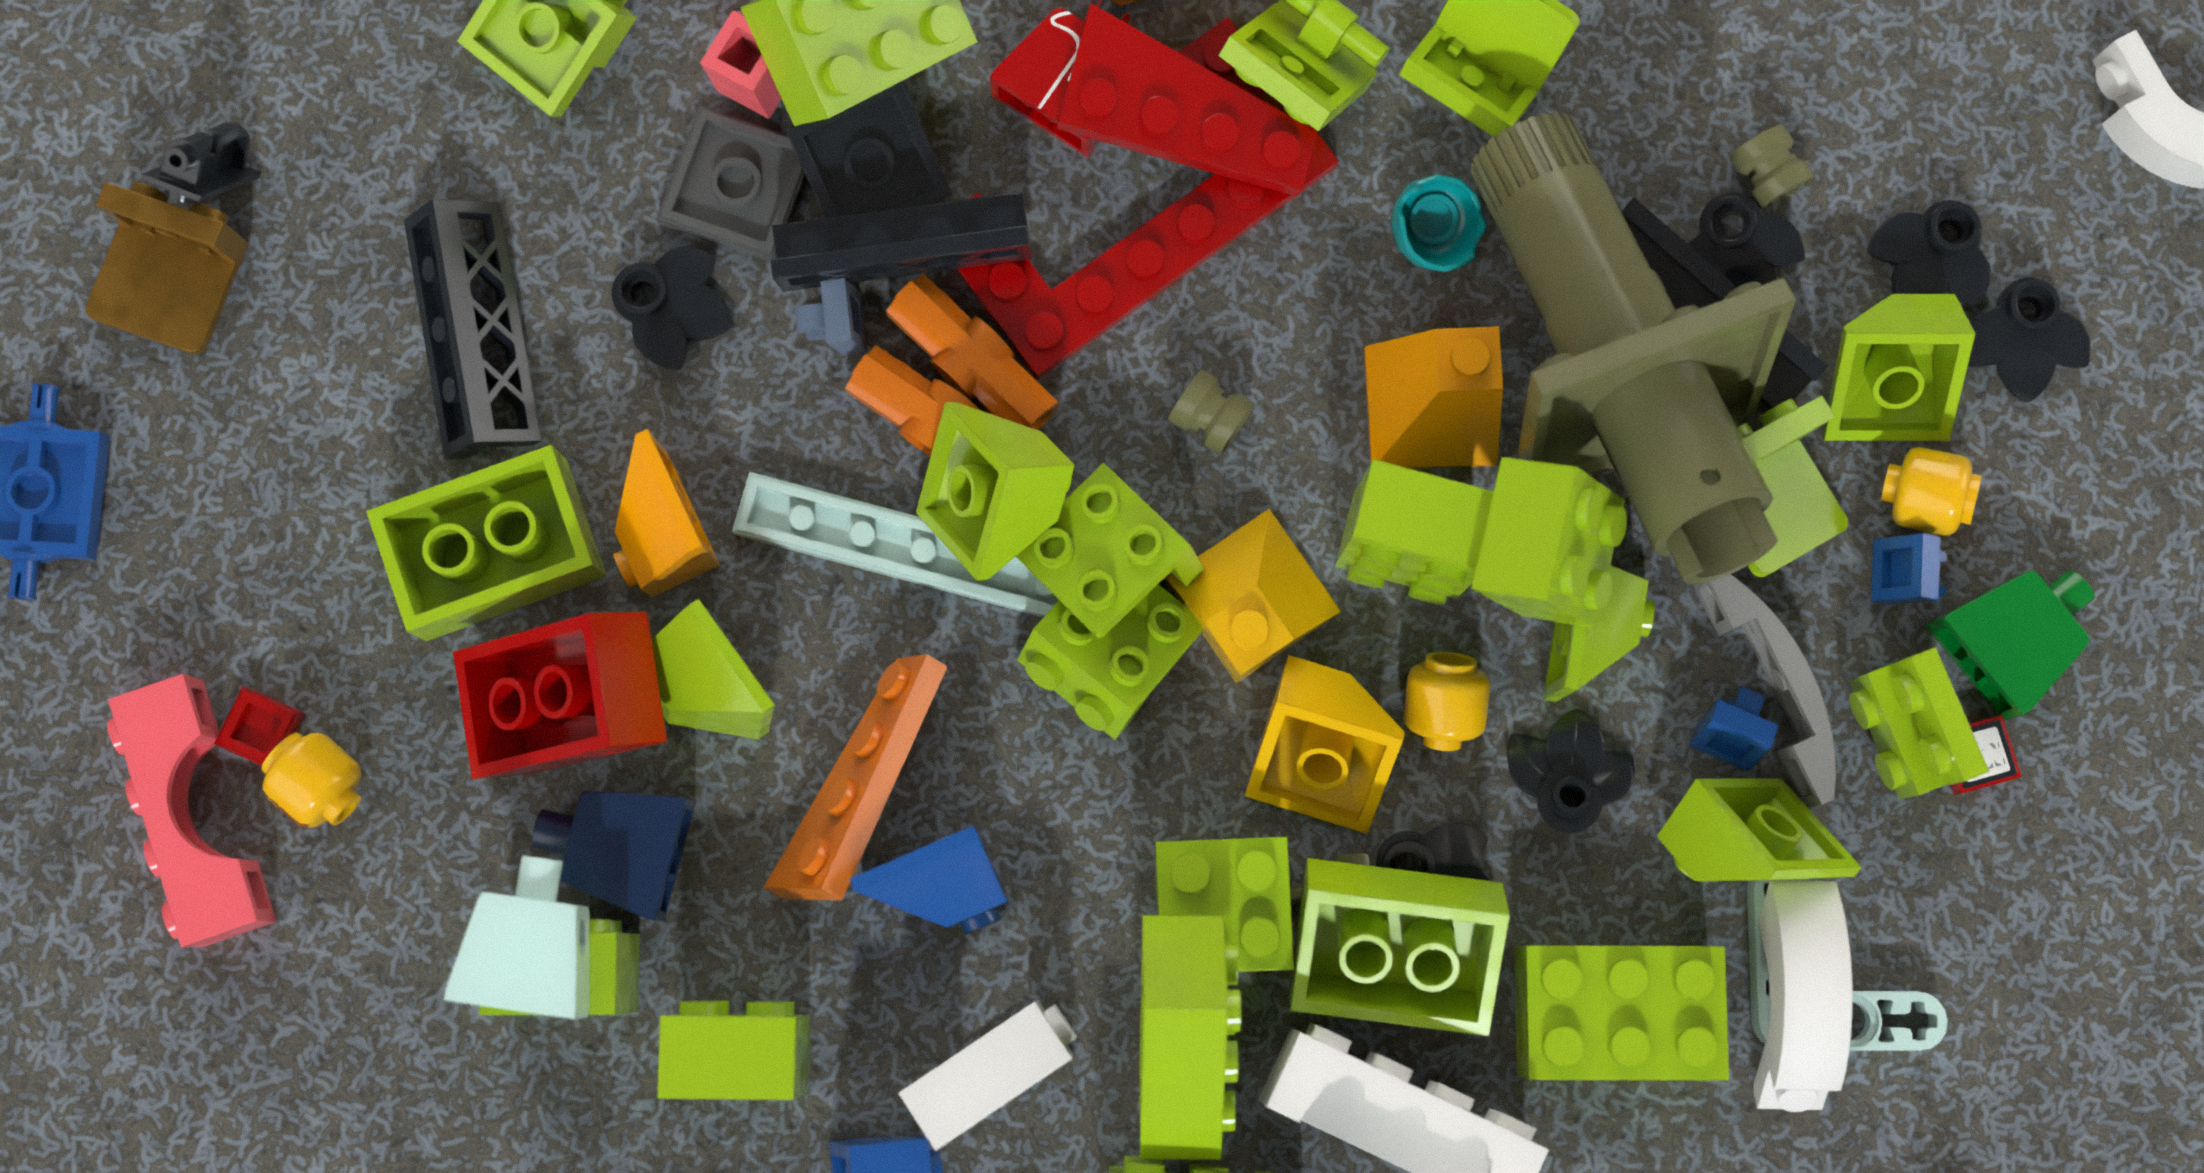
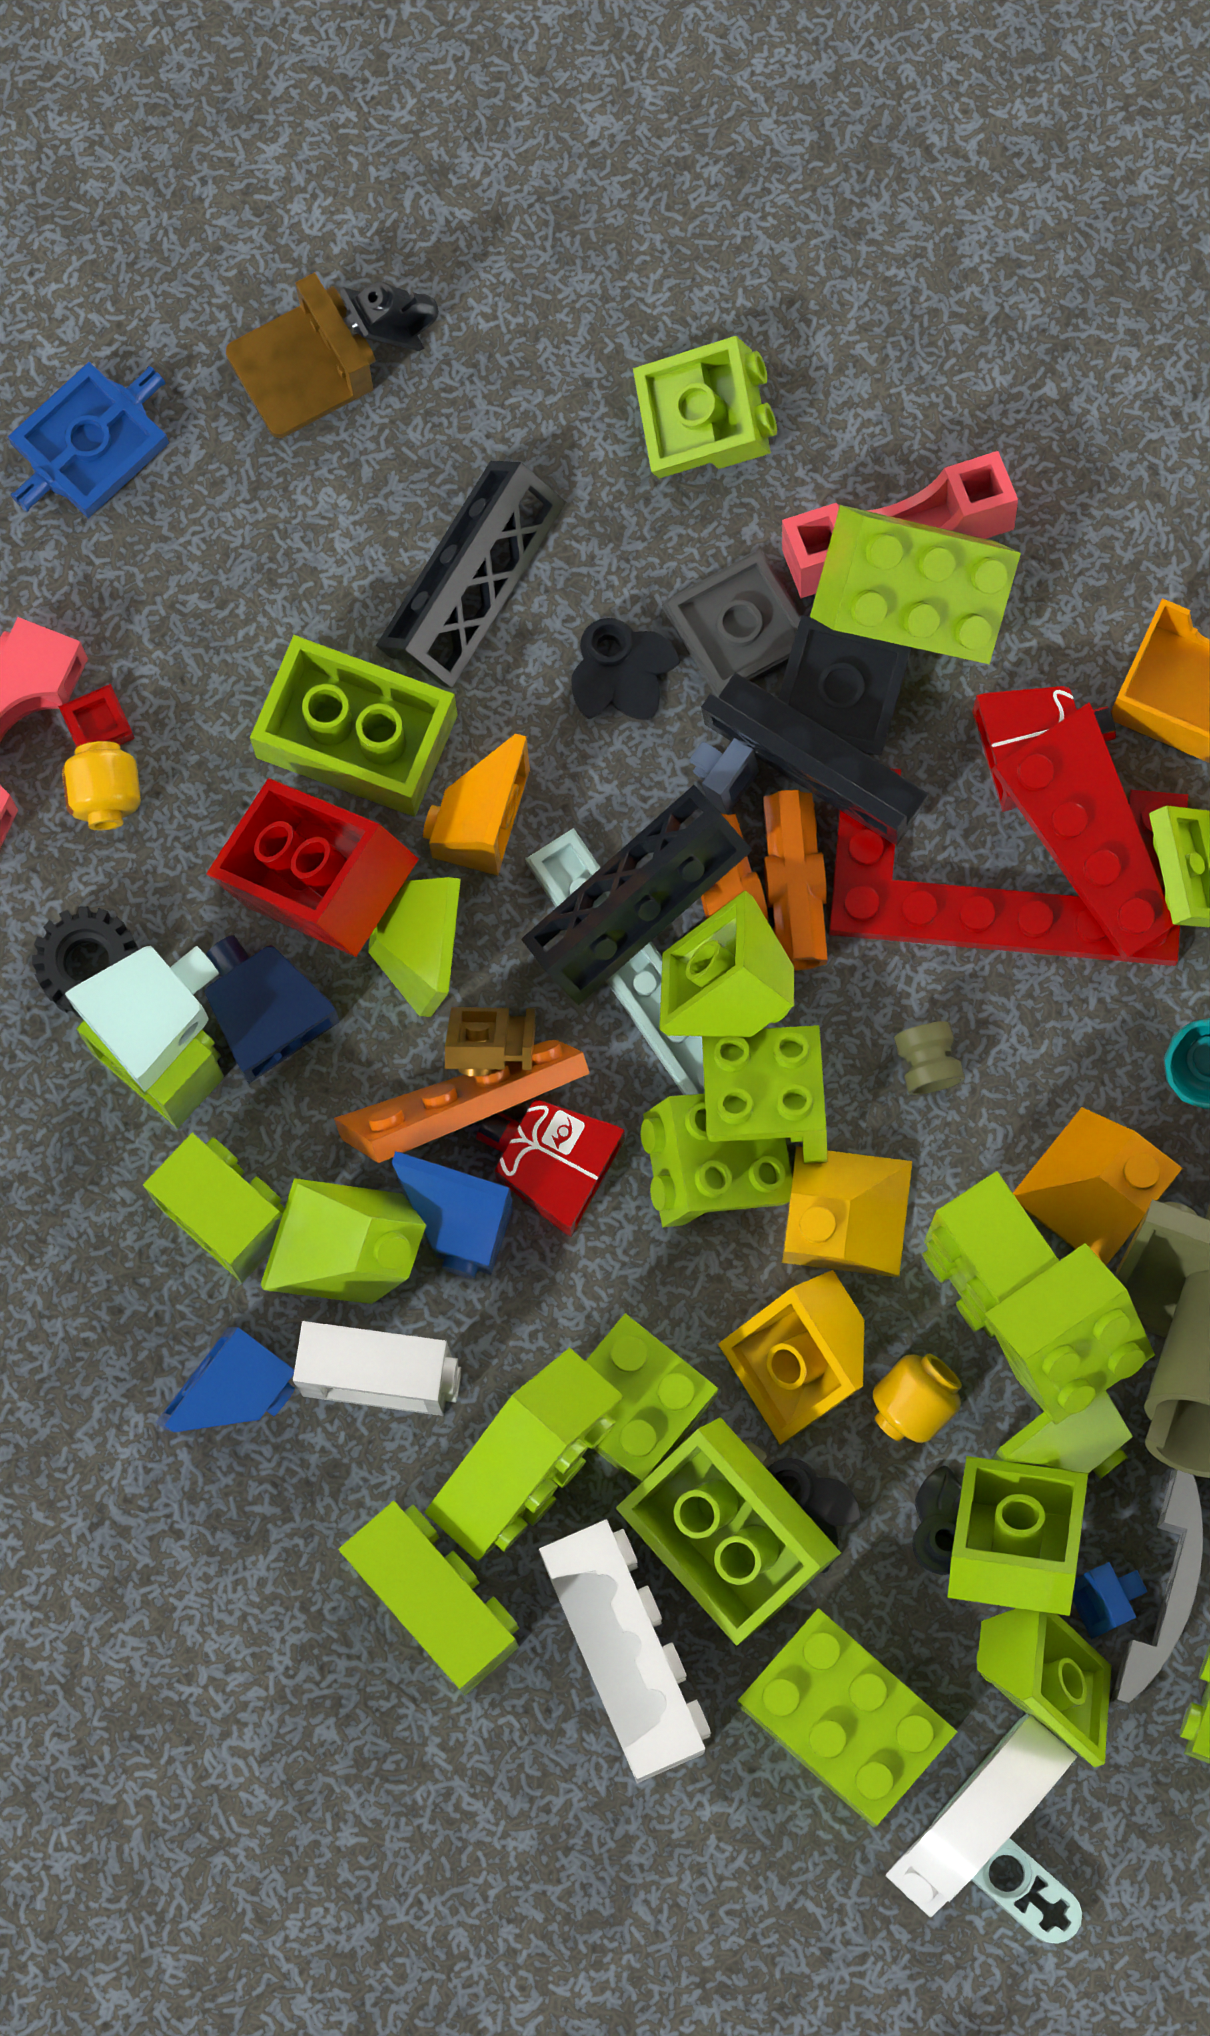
camera: 45 degrees right, 5 degrees down
none -> black tyre [32,906,139,1017]
none -> lime slope [261,1178,426,1304]
none -> pearl gold plate [445,1007,535,1076]
none -> red torso [476,1100,625,1237]
none -> black fence [521,785,752,1006]
none -> lime brick [947,1456,1088,1616]

